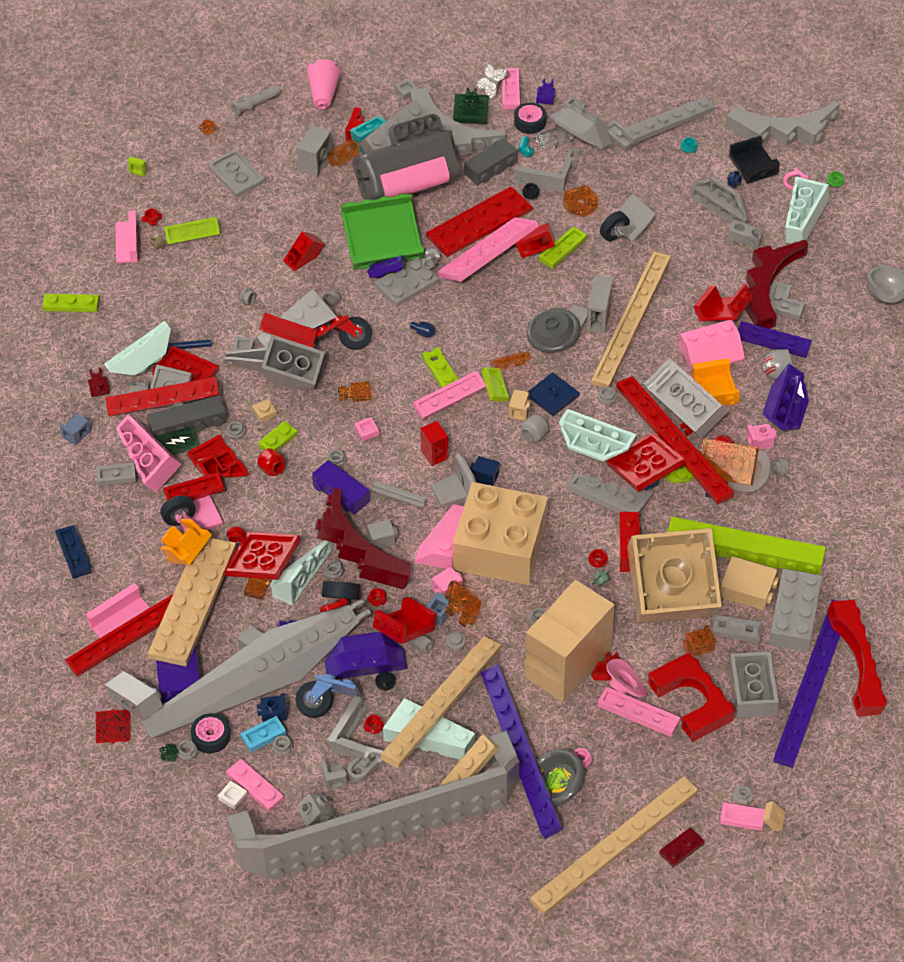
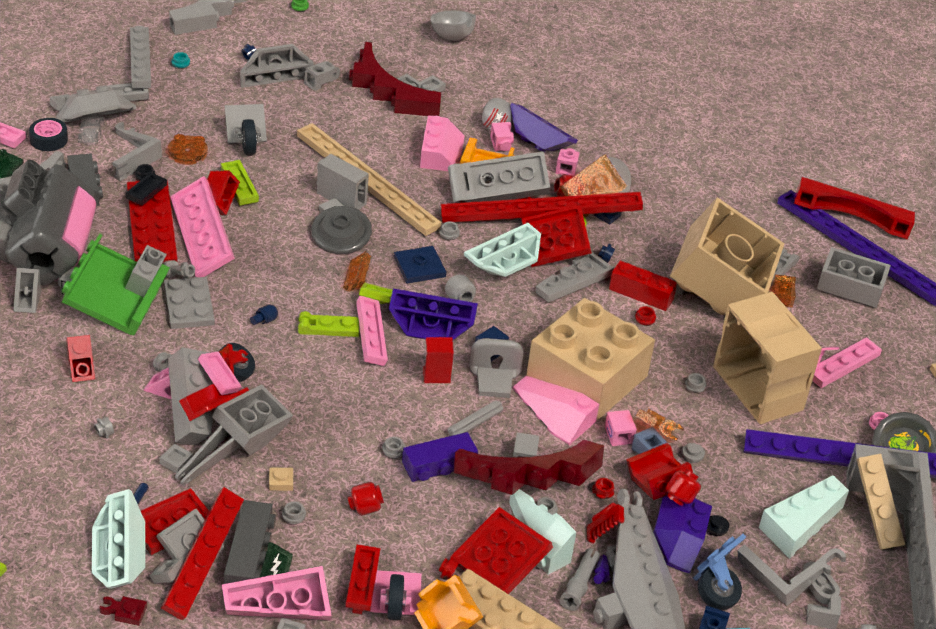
camera: 70 degrees left, 10 degrees down
red slope [187,435,249,478] -> none
clear orange plate [244,578,269,600] -> none
lime plate [258,421,298,451] -> none
black wheel [322,581,360,600] -> none
clear orange plate [338,381,371,402] -> none
bright pink plate [354,417,379,441] -> none
red plate [364,715,384,734] -> none
dark purple plate [367,255,405,278] -> none
tan plate [380,636,501,769] -> none
tan brick [508,389,531,421] -> none
teal arm [518,136,534,157] -> none
dark purple plate [536,78,555,105] -> none
sand green plate [591,569,611,587] -> none
red arch [647,652,735,742] -> none
lime brick [668,516,826,575] -> none
red panel [693,284,752,321] -> none
black panel [729,136,780,184] -> none
dark purple plate [738,321,812,358] -> none
light grey brick [769,569,822,652] -> none
bright pink piece [783,168,809,190] -> none
light aqua wedge [785,177,829,244] -> none
none -> light grey slope [13,268,42,313]
none -> light grey slope [125,245,167,297]
none -> black tile [126,172,167,206]
none -> bright pink tile [198,352,242,395]
none -> dark purple wedge [389,288,478,340]
none -> bright pink brick [490,122,514,151]
none -> light grey pin [559,548,600,611]
none -> dark blue plate [598,244,615,263]
none -> red head [666,469,701,506]

